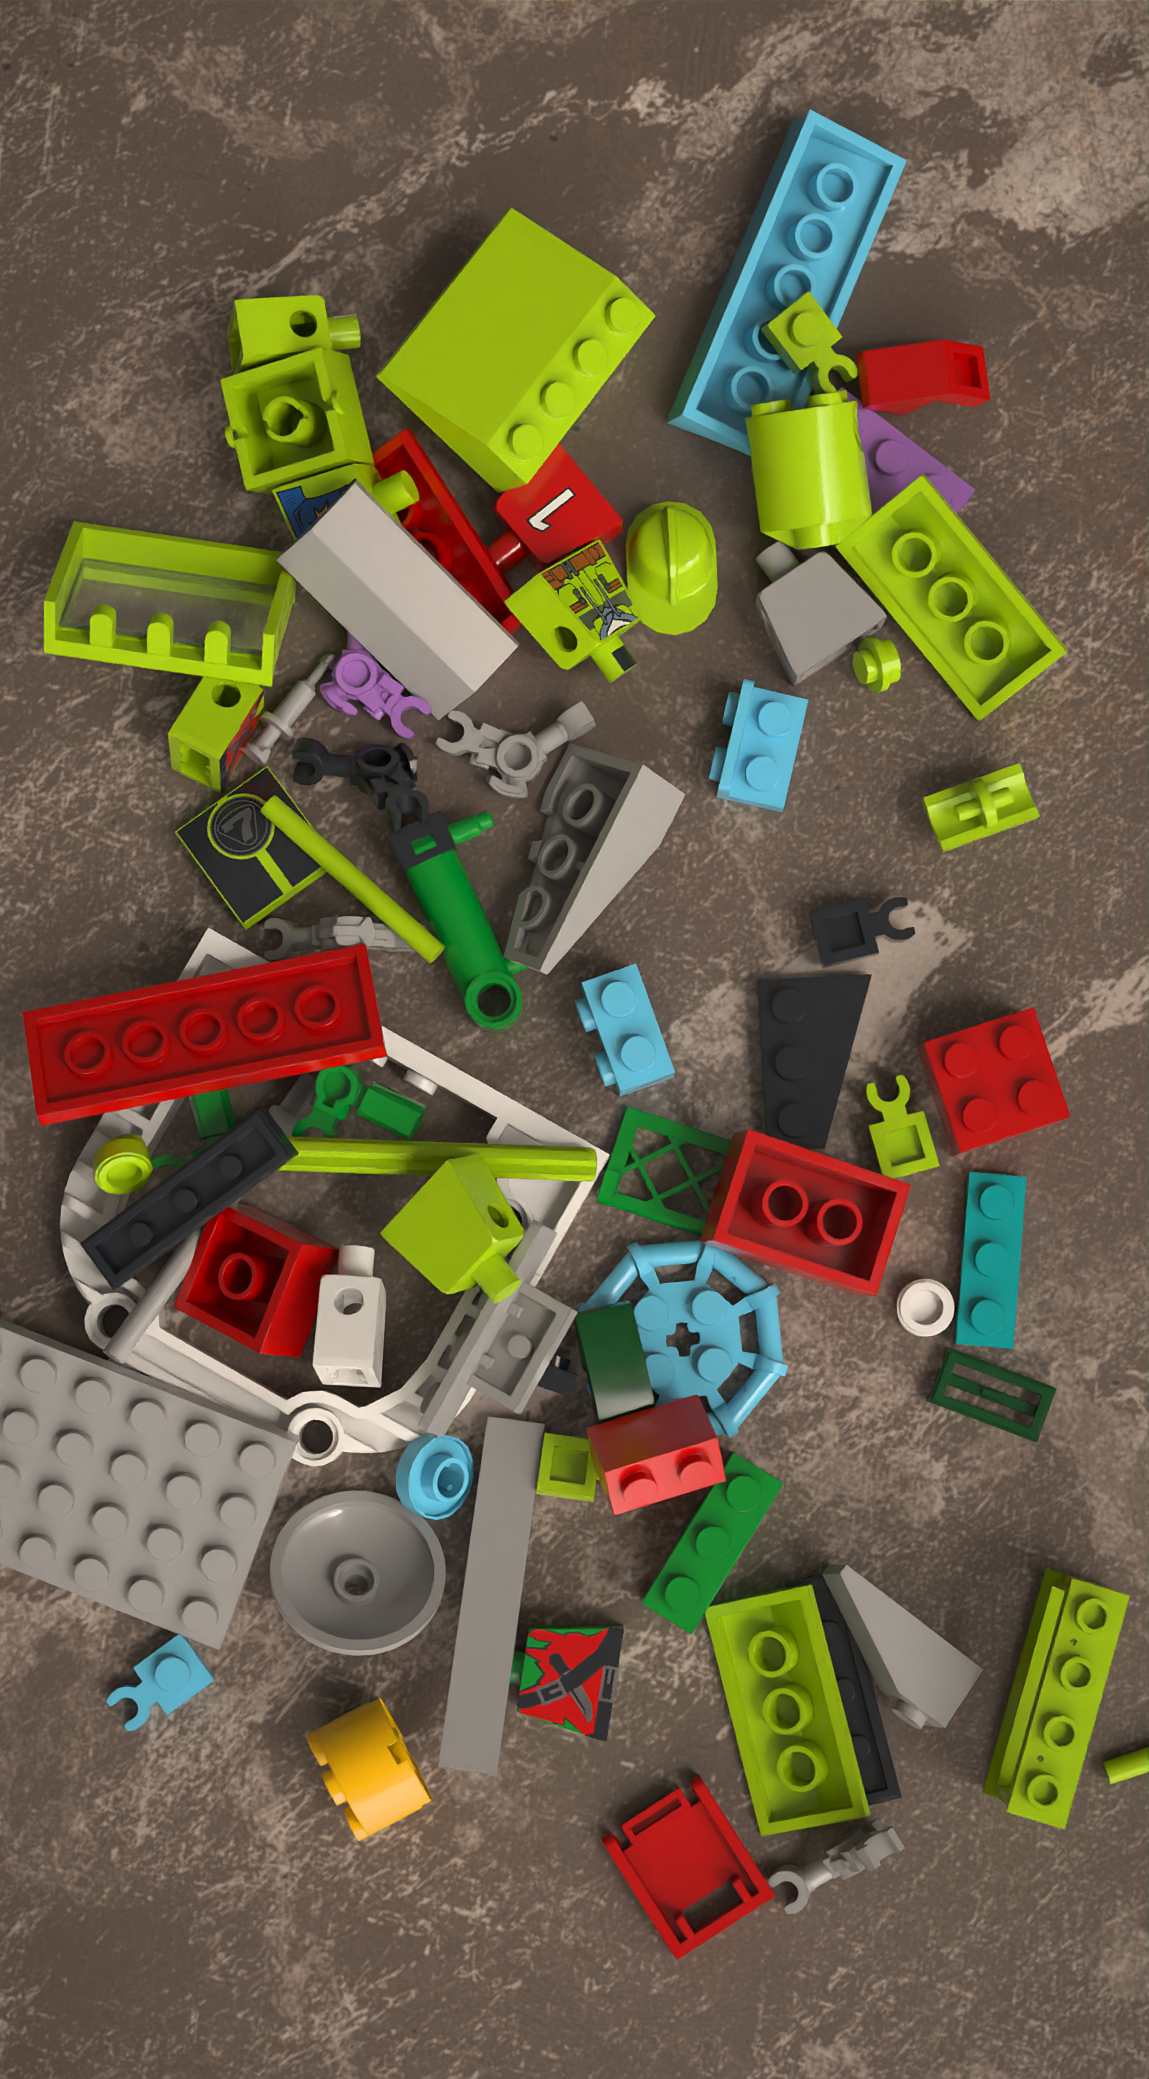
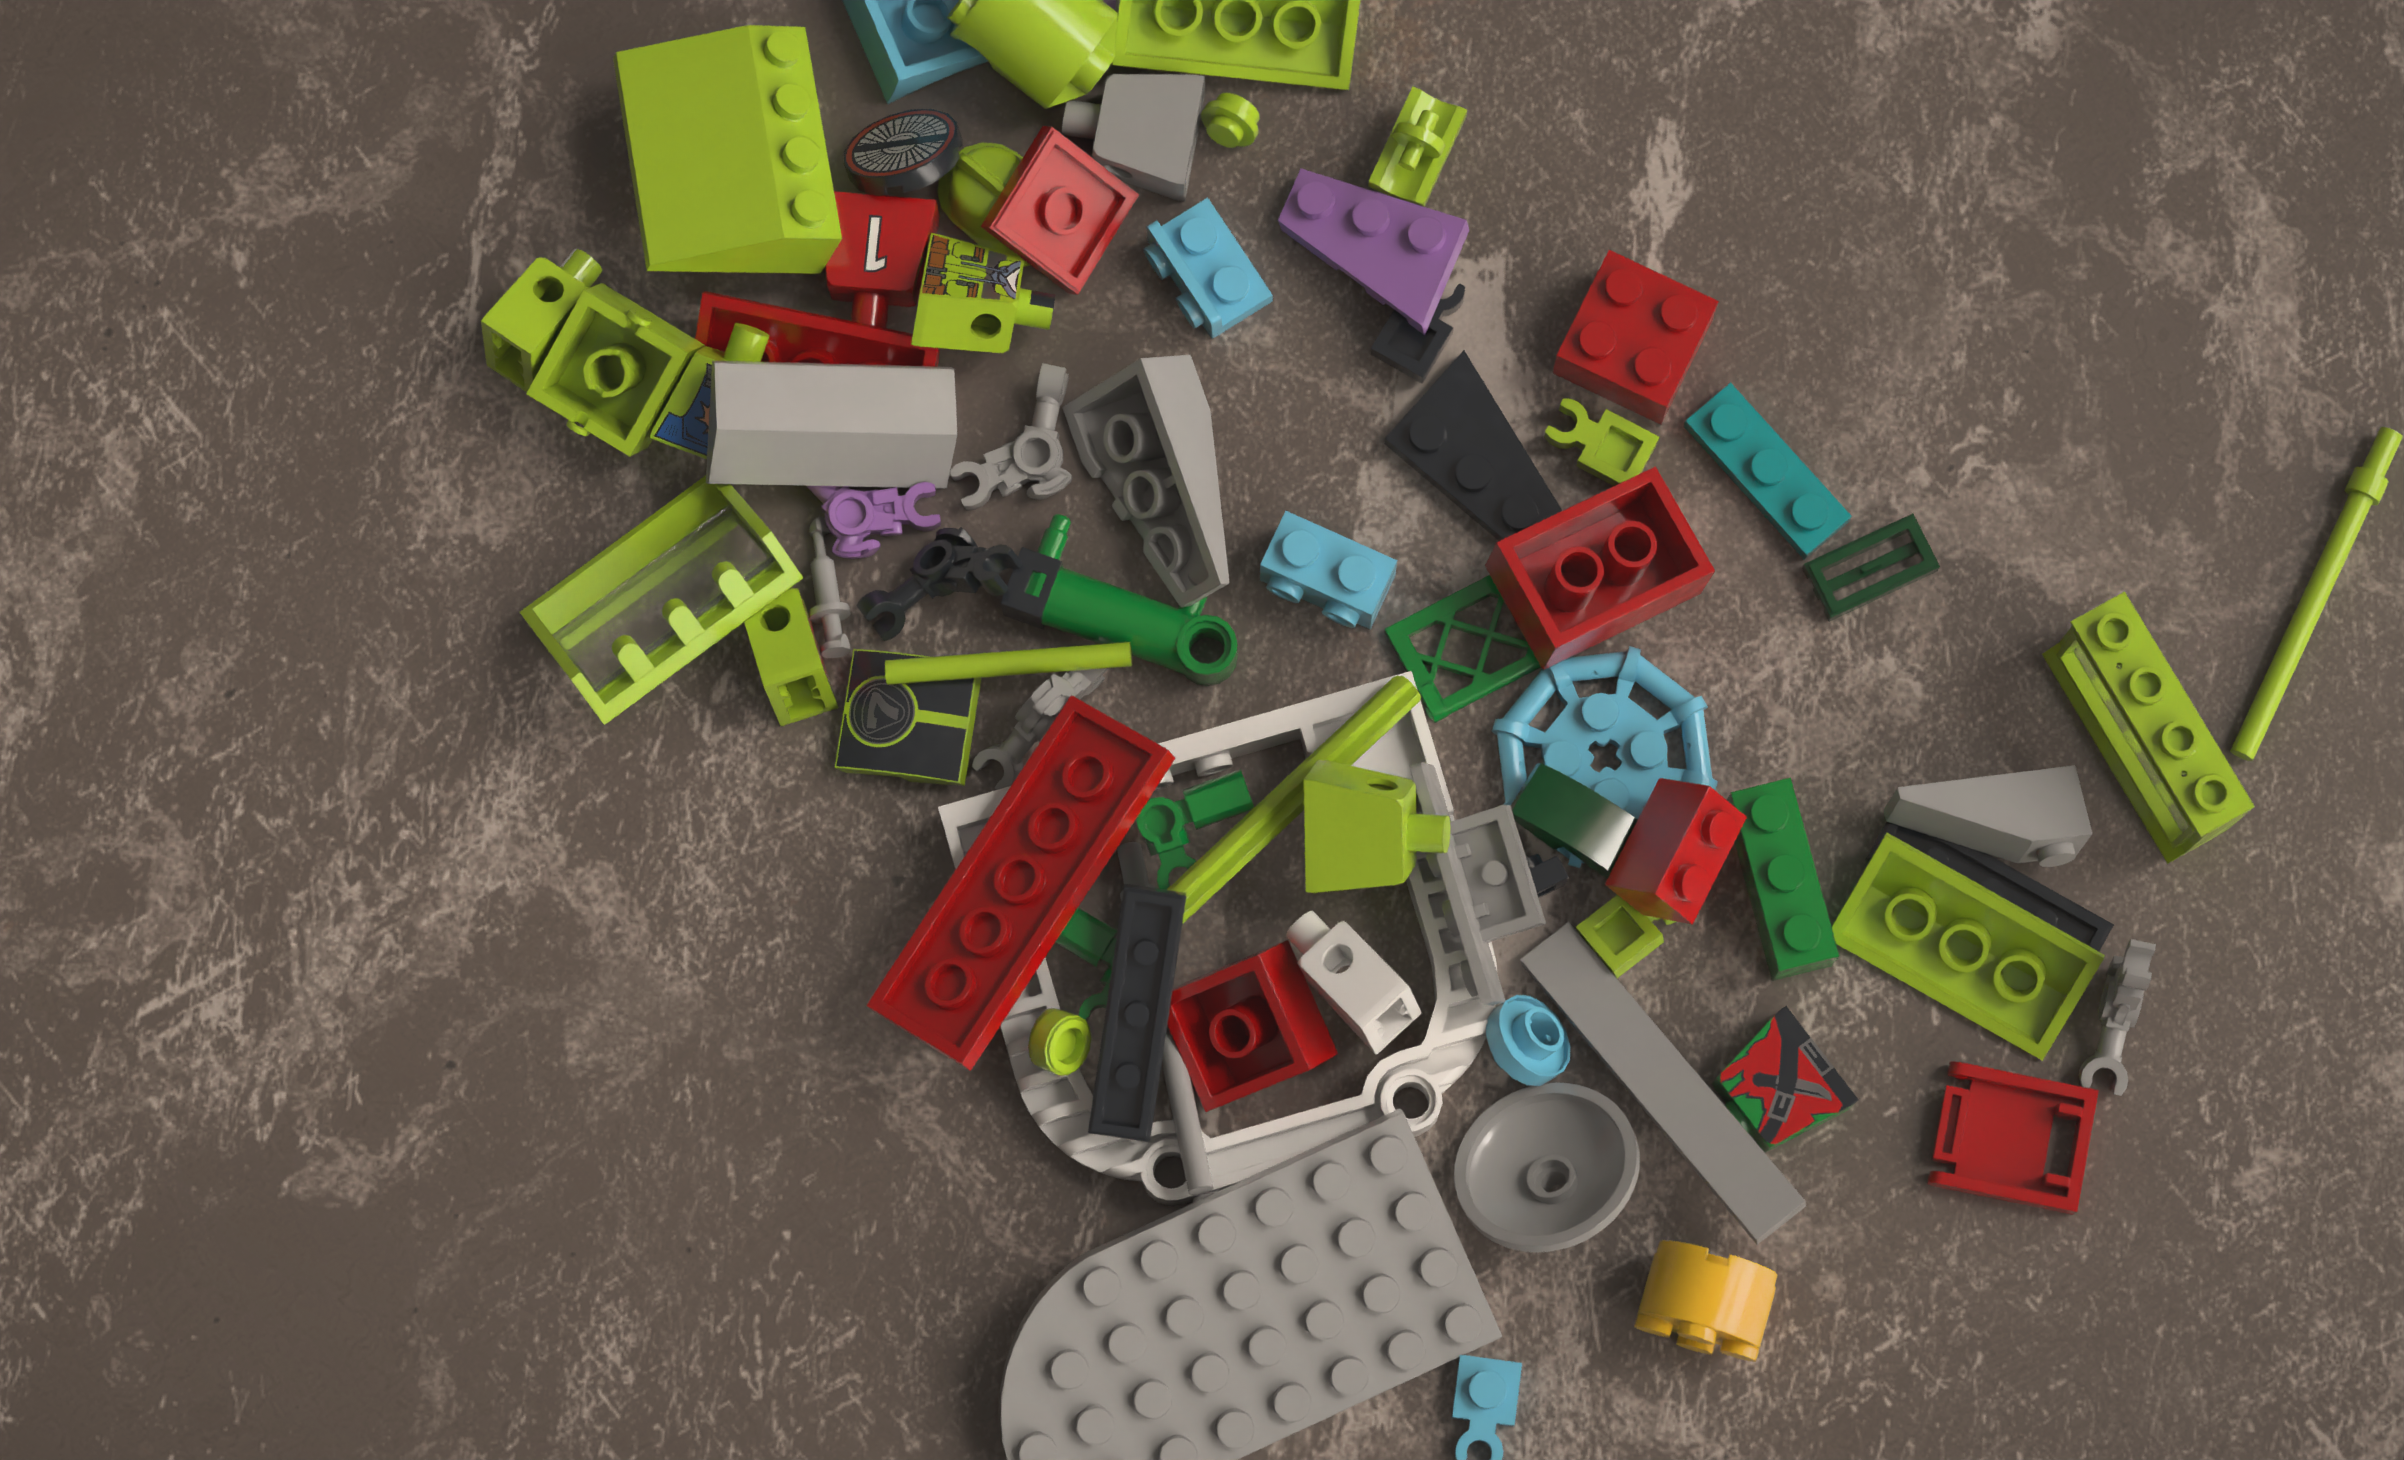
camera: 40 degrees left, 5 degrees down
white tile [895,1279,954,1337] -> none
none -> tile [844,109,963,196]
none -> tile [980,126,1139,295]
none -> medium lavender wing [1278,169,1469,335]

